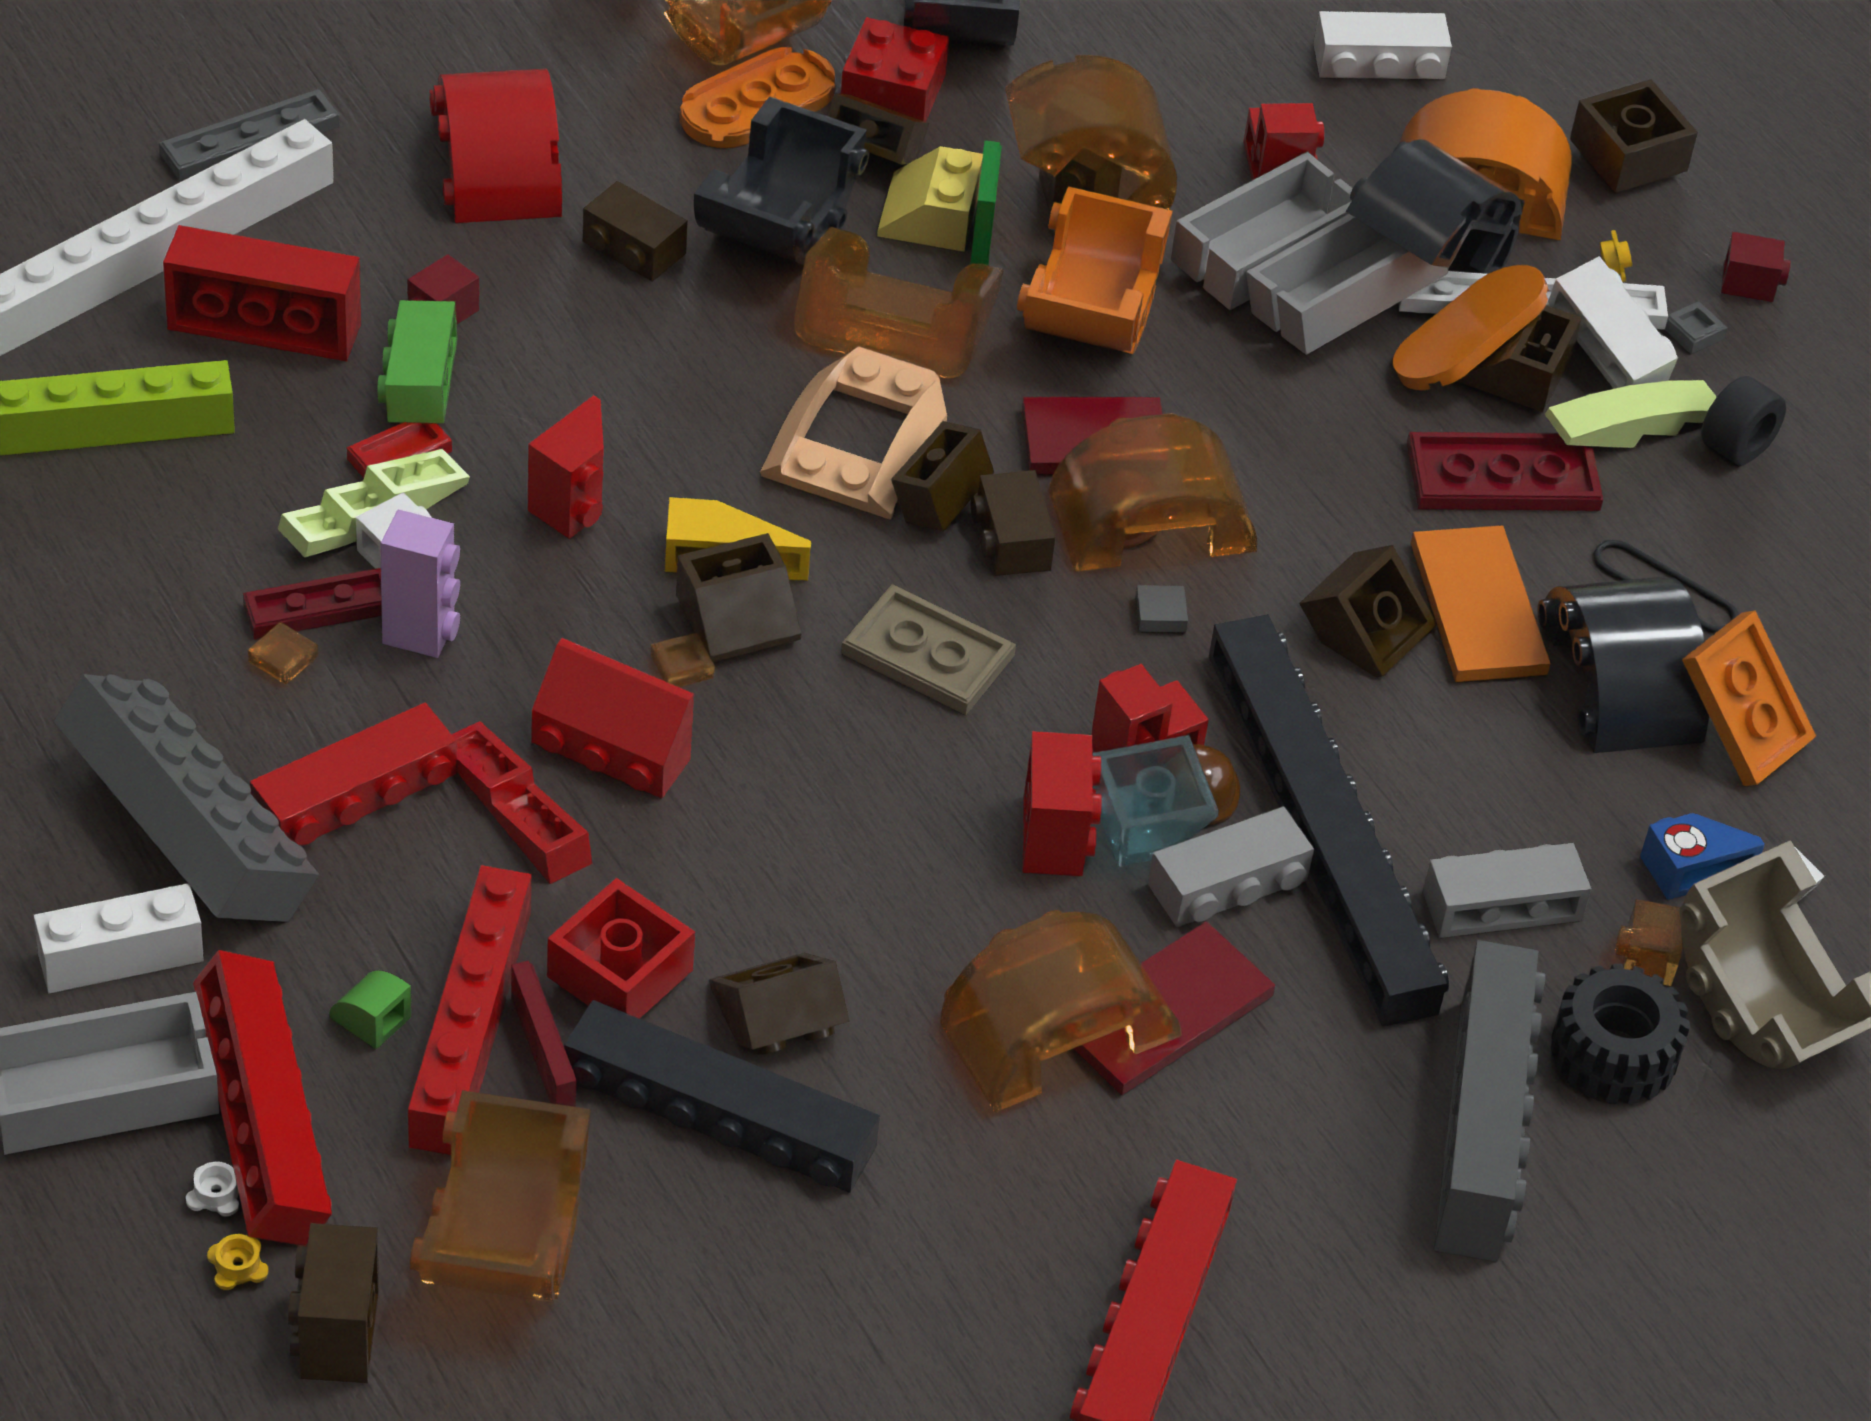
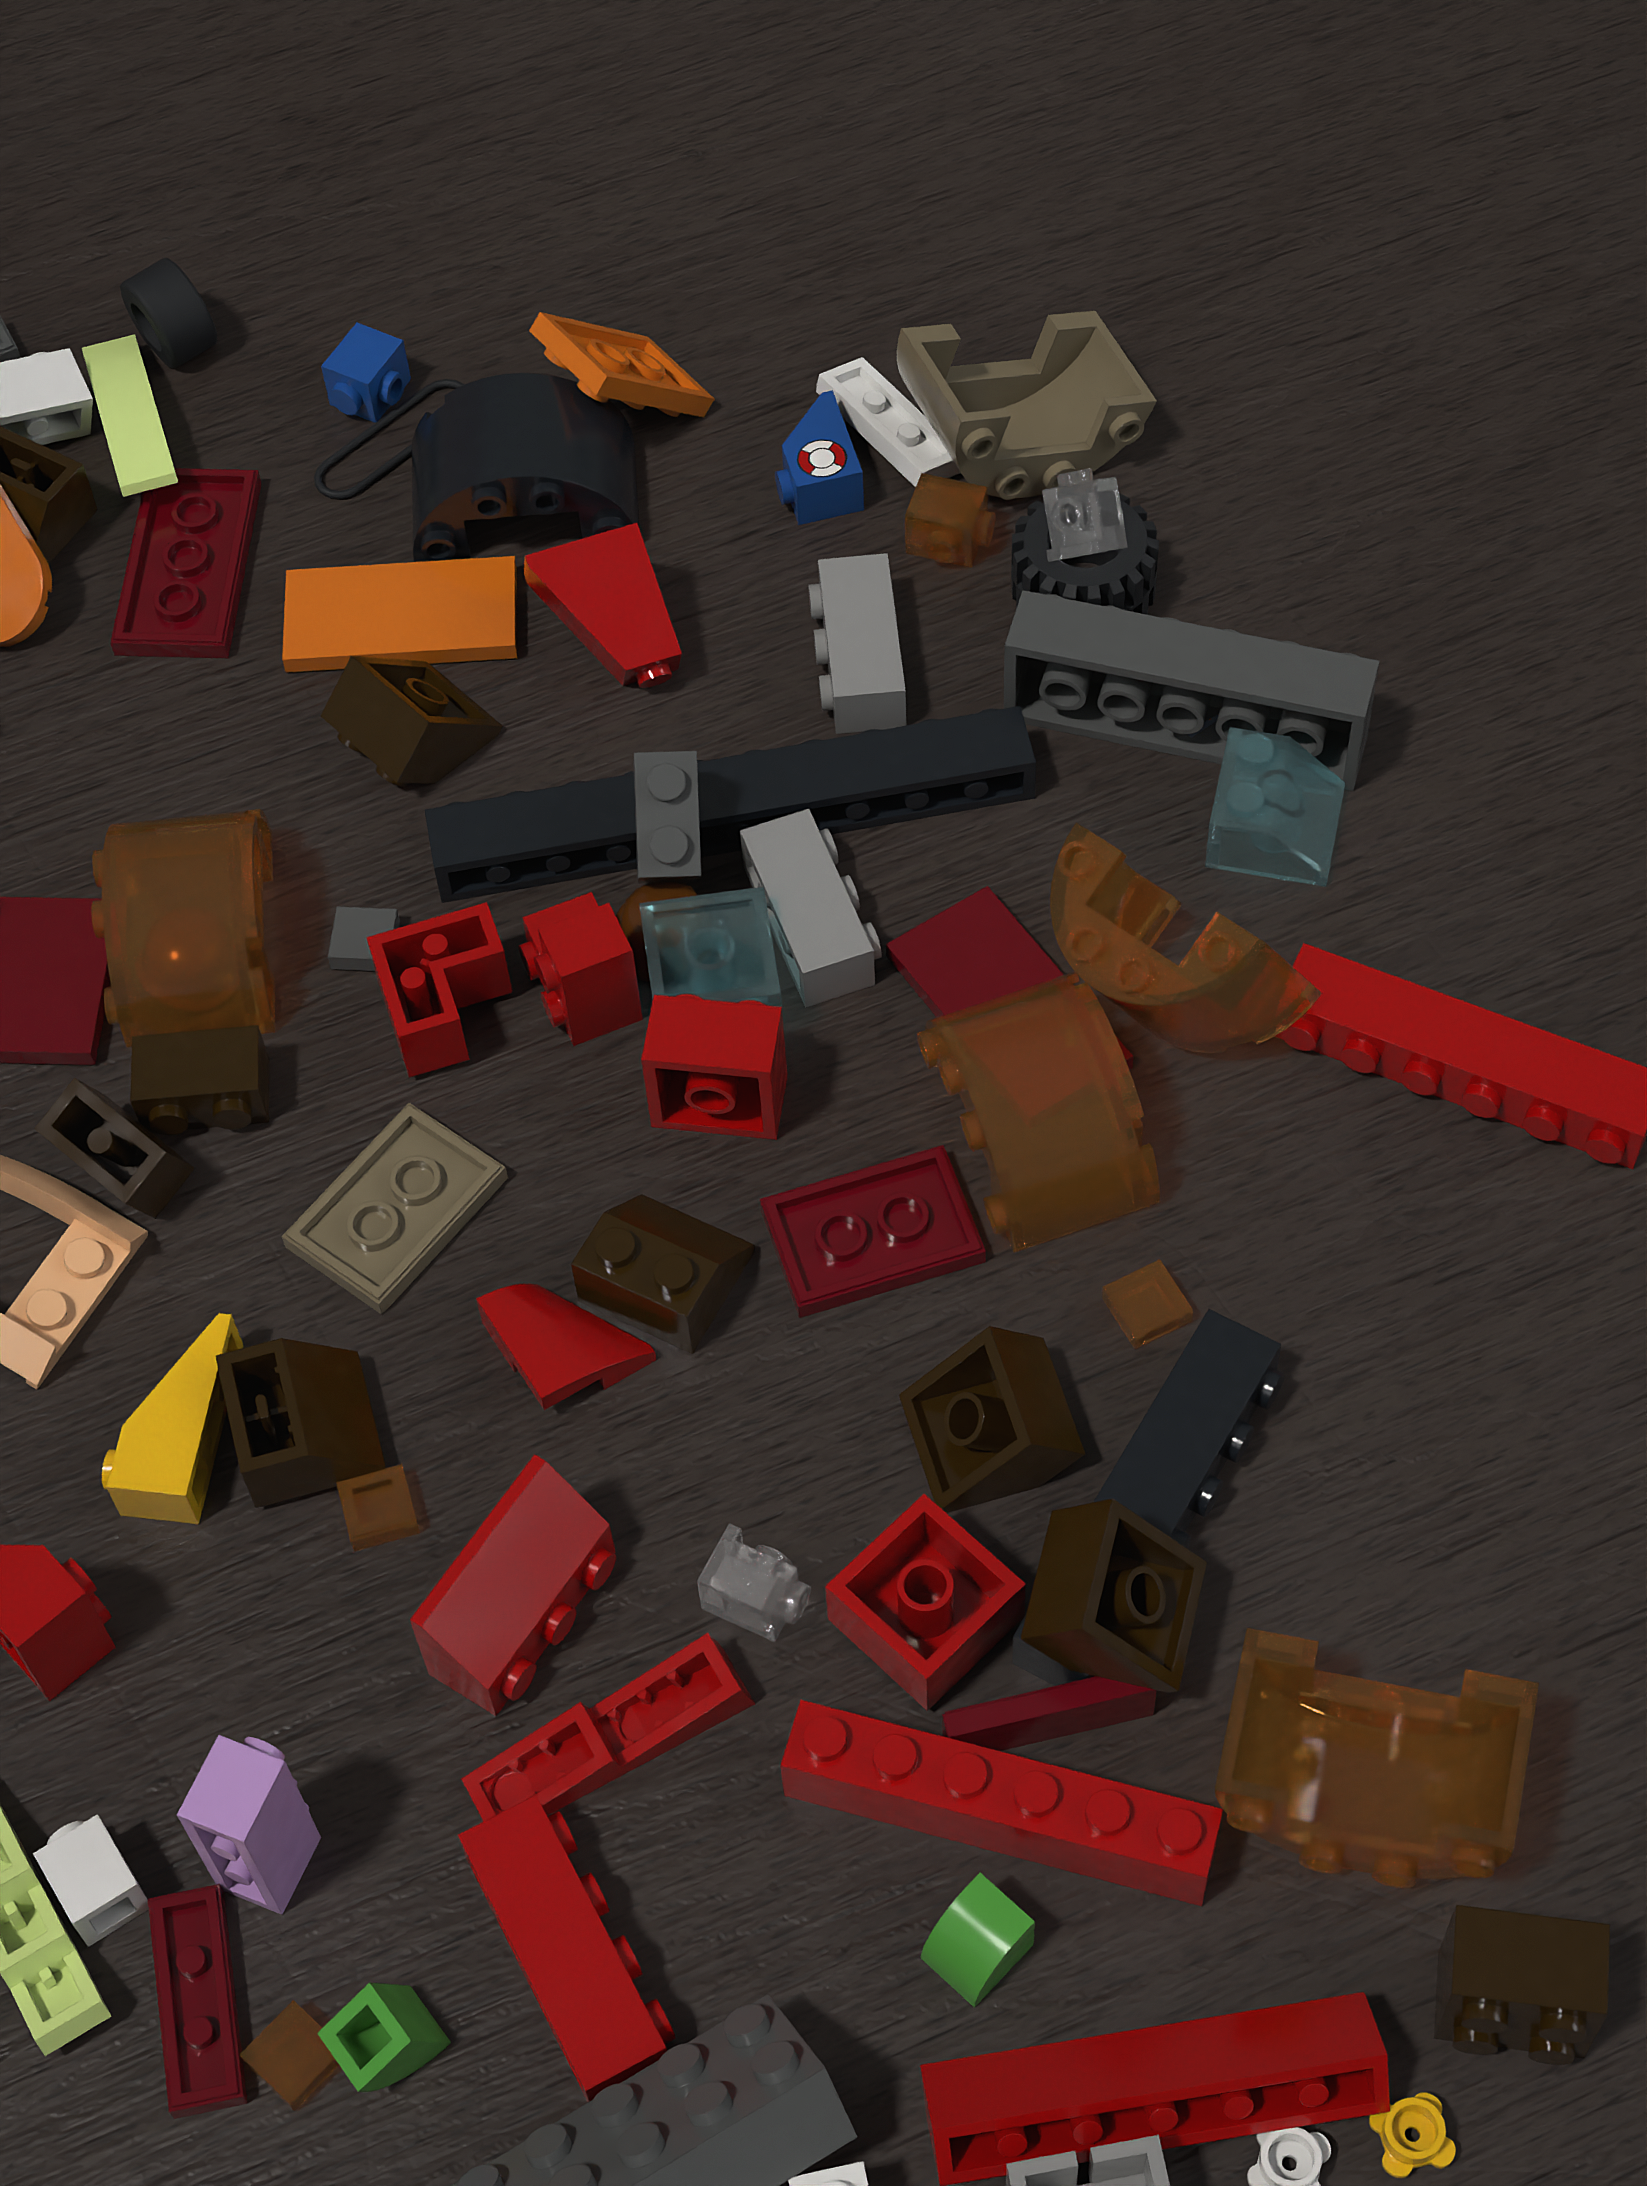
camera: 75 degrees left, 10 degrees up
none -> bright green brick [317,1982,451,2092]
none -> blue brick [321,322,411,423]
none -> red brick [366,902,512,1078]
none -> red slope [476,1284,656,1410]
none -> red slope [524,523,682,688]
none -> dark brown slope [571,1194,755,1354]
none -> dark grey brick [633,751,701,884]
none -> clear brick [697,1523,811,1642]
none -> dark red tile [759,1145,986,1318]
none -> dark brown slope [1020,1498,1207,1693]
none -> clear brick [1042,469,1128,562]
none -> clear orange cylinder [1050,822,1322,1053]
none -> clear orange tile [1102,1259,1193,1349]
none -> clear light blue slope [1205,727,1345,887]

